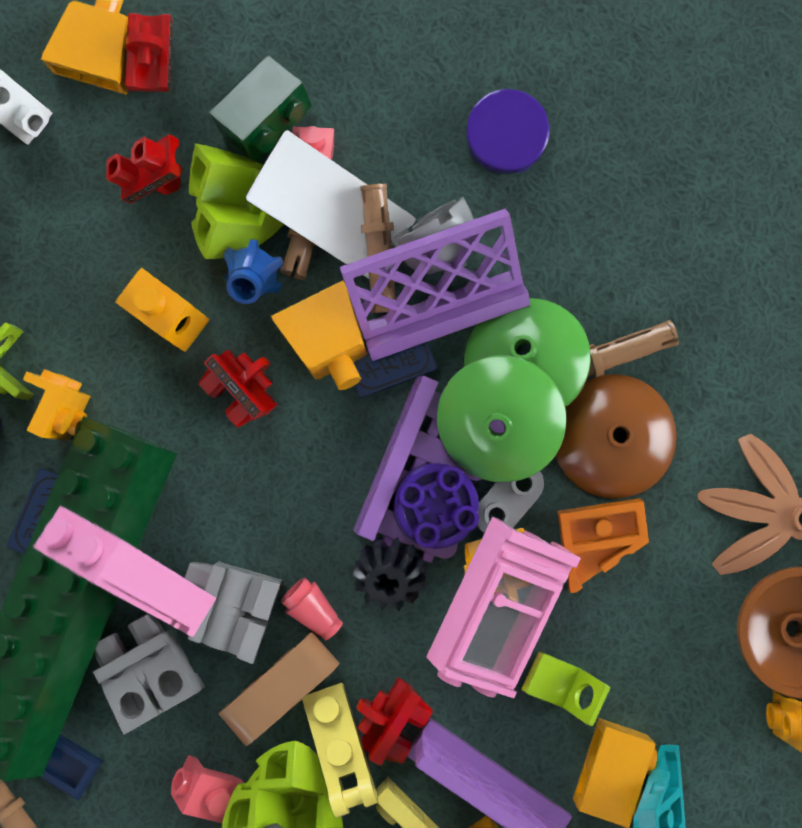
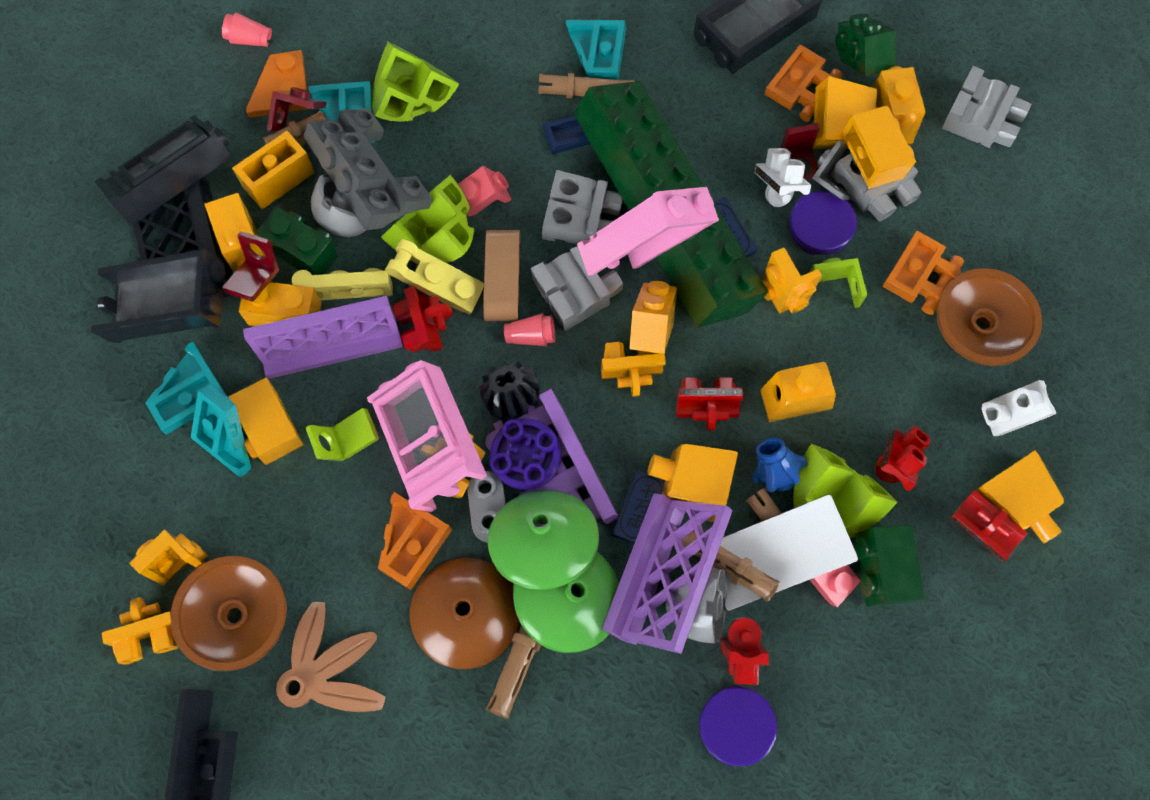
camera: 130 degrees right, 15 degrees down
none -> light orange hips [601,342,666,397]
none -> light orange brick [630,281,677,354]
none -> red hips [721,617,769,685]

